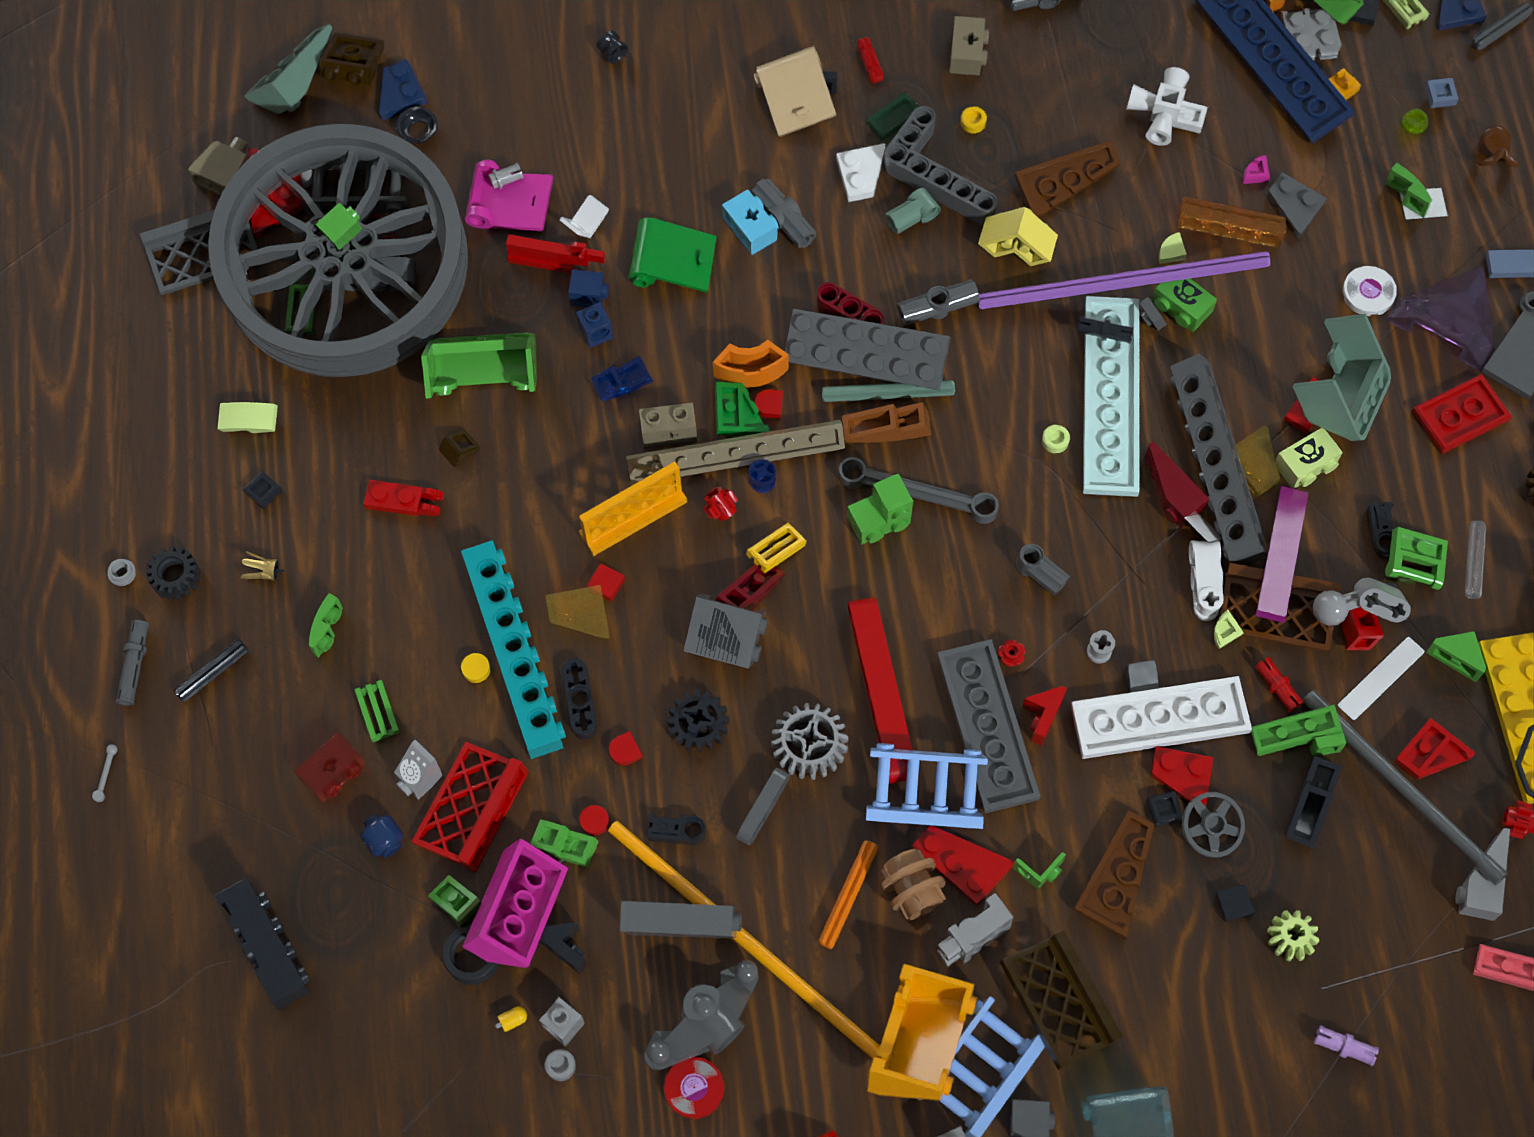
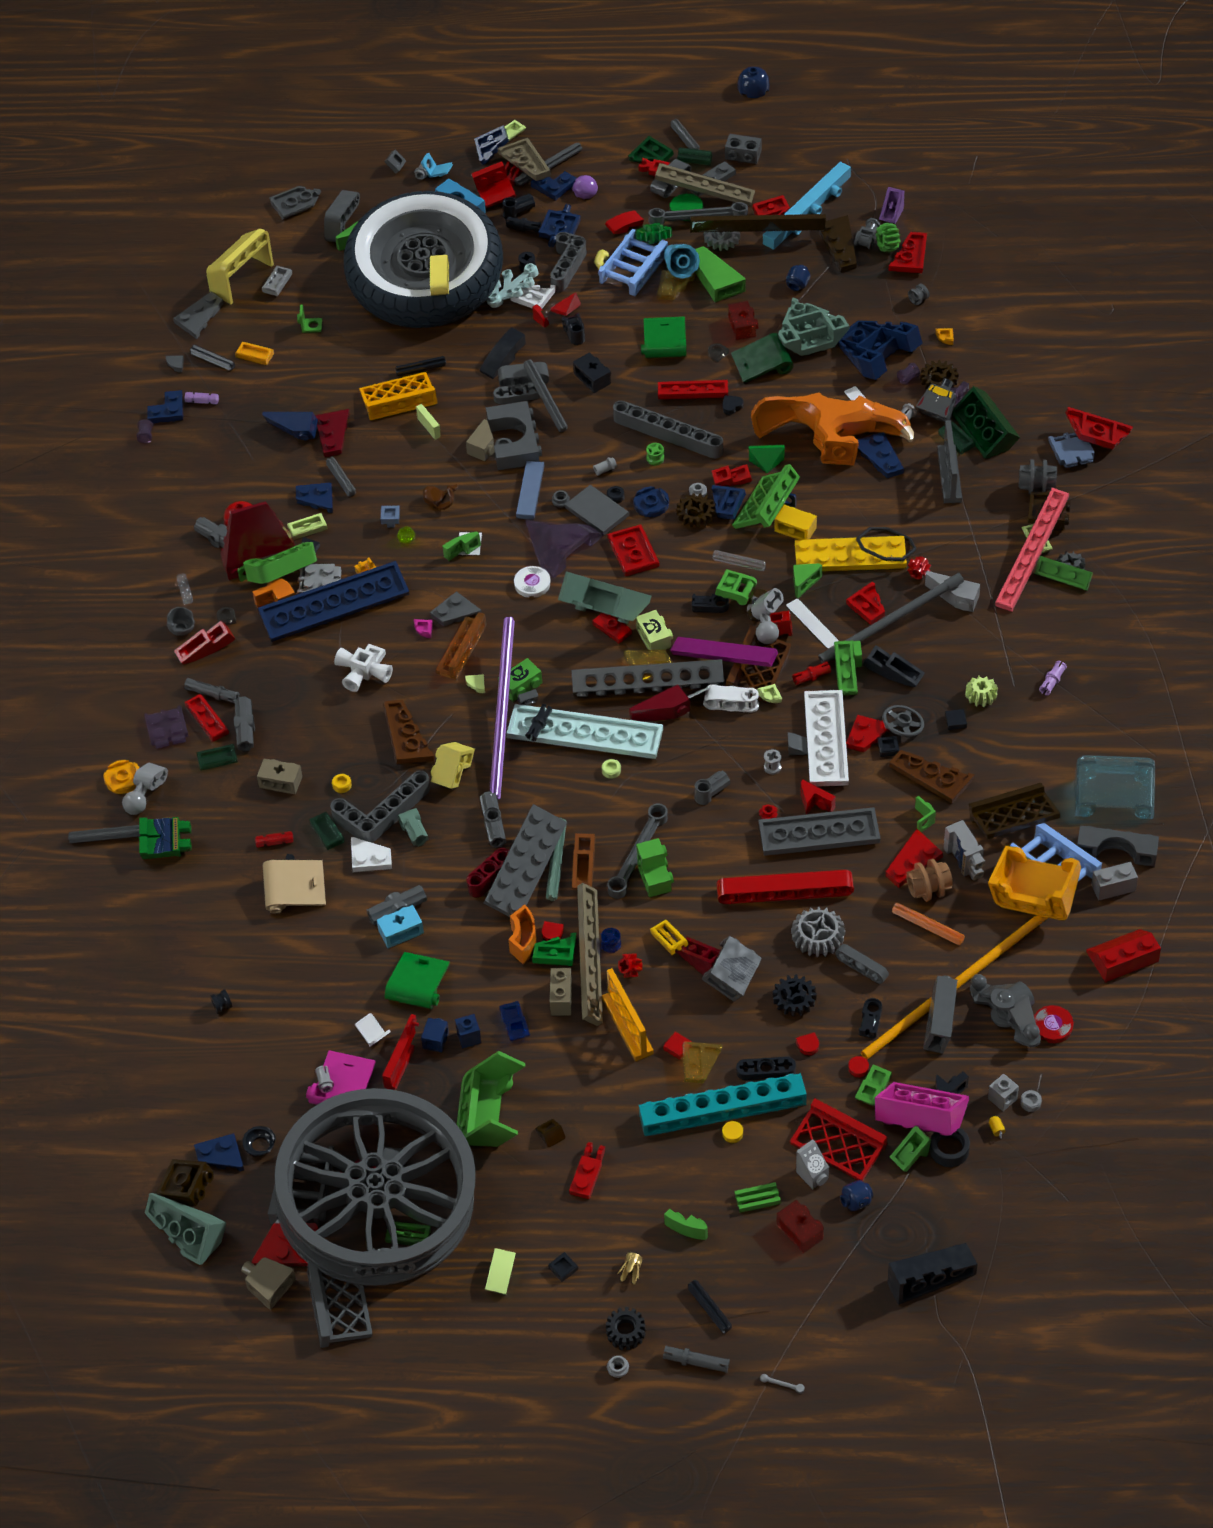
camera: 80 degrees left, 15 degrees down
bright green brick [316,202,362,250] -> none
light blue fence [866,743,988,829] -> none

